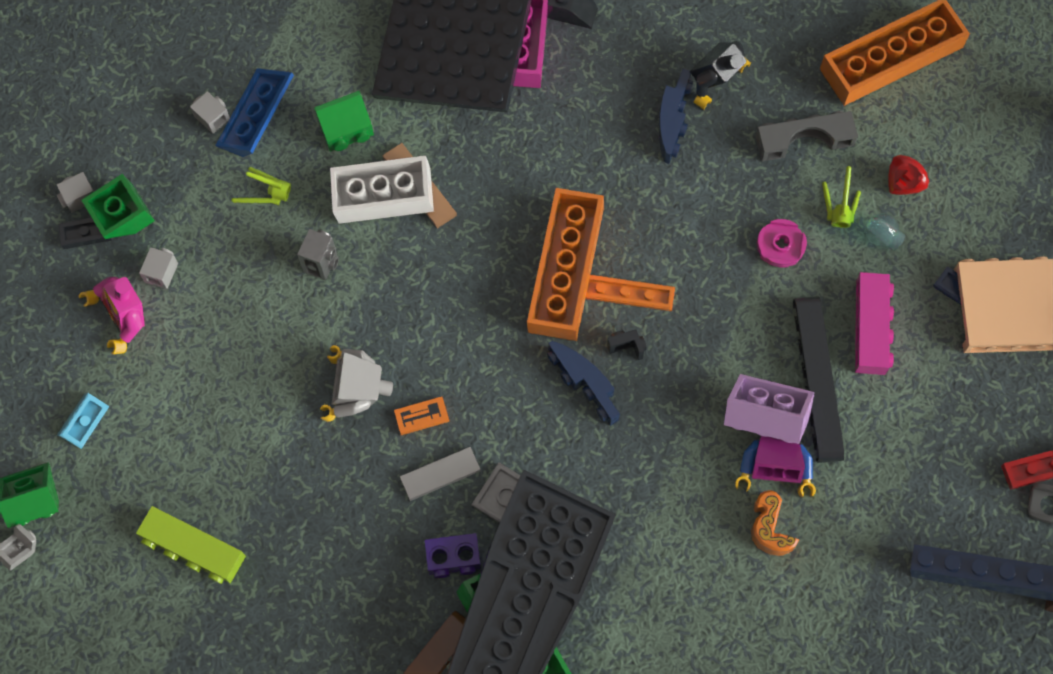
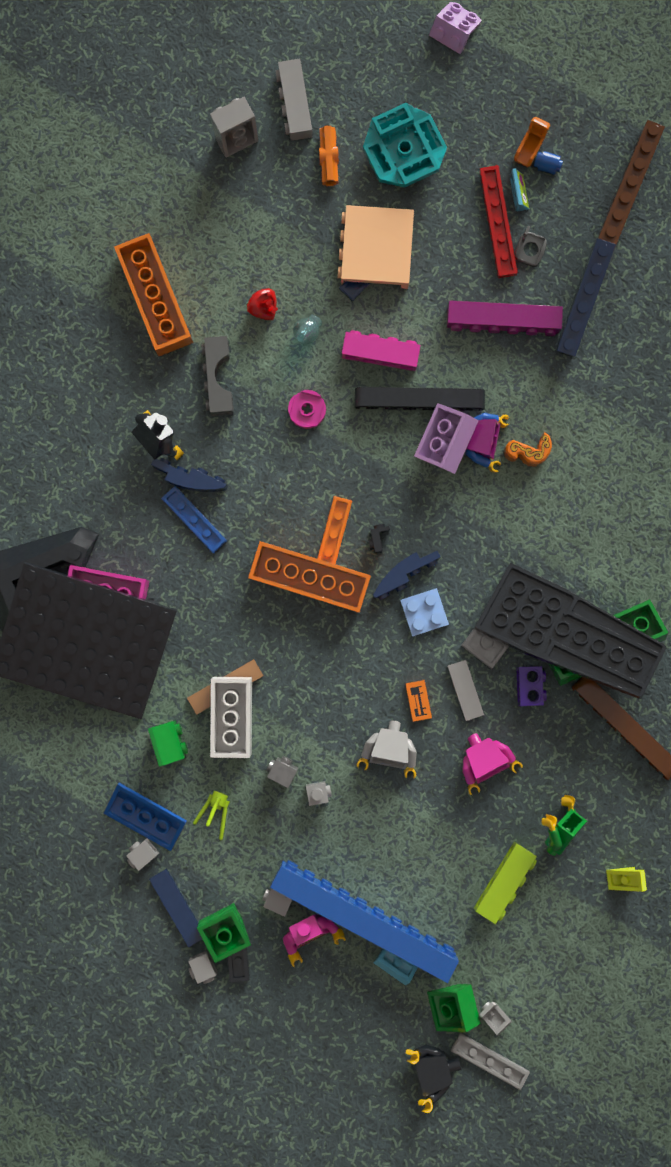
camera: 85 degrees left, 15 degrees up
lime plant [822,166,861,228] -> none
none -> dark blue tile [149,868,202,948]
none -> blue tile [161,486,227,554]
none -> blue brick [270,860,459,983]
none -> light grey brick [306,781,332,806]
none -> light blue plate [400,588,449,636]
none -> magenta brick [446,301,563,336]
none -> dark pink torso [463,733,523,795]
none -> green torso [541,795,587,856]

